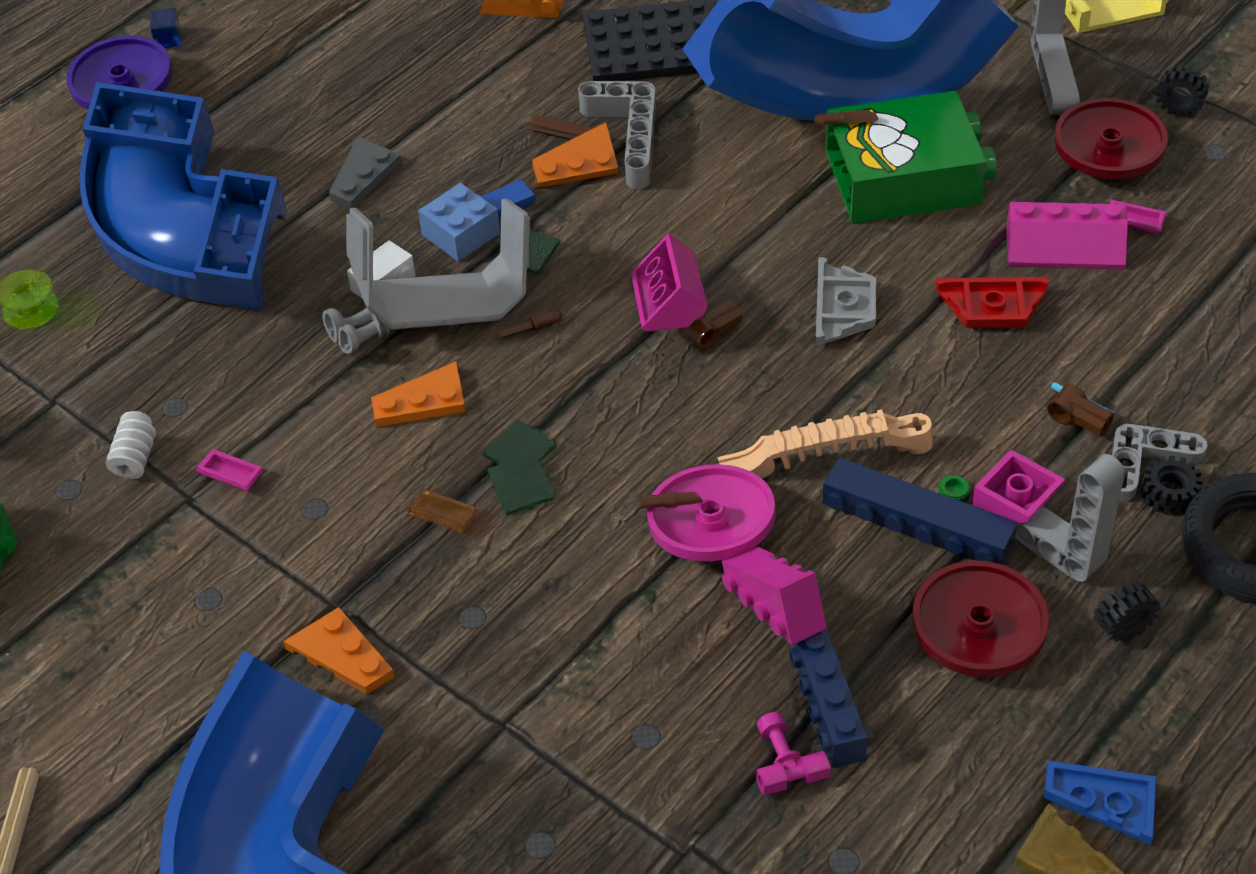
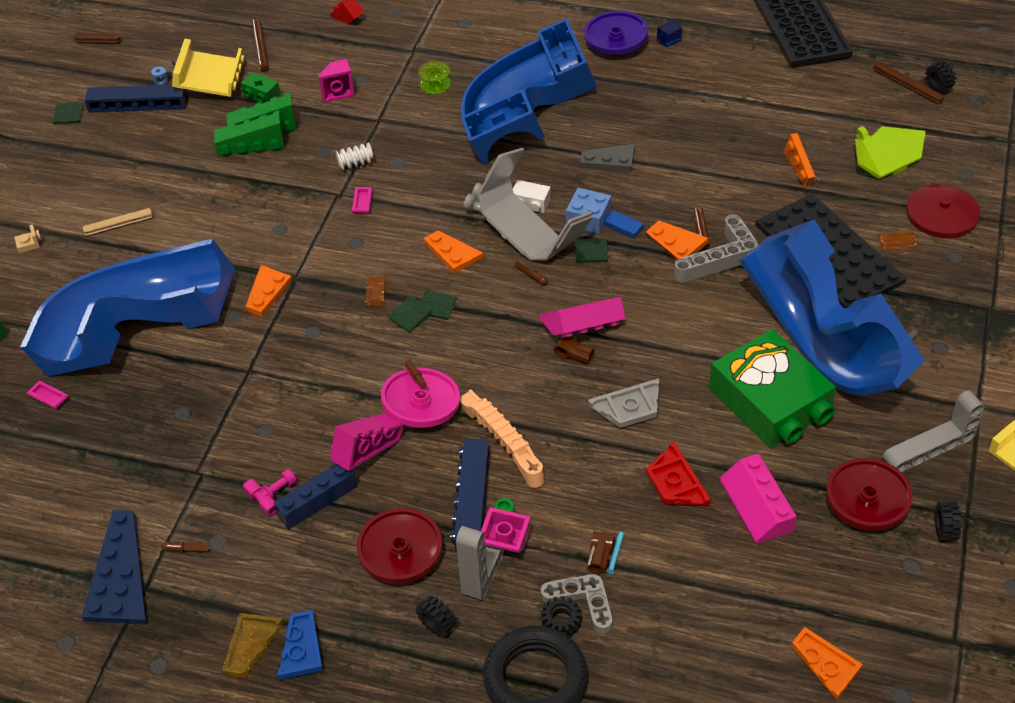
camera: 65 degrees right, 0 degrees up
reddish brown piece [814,110,879,126] -> none
dark pink tile [1109,200,1167,235] -> none

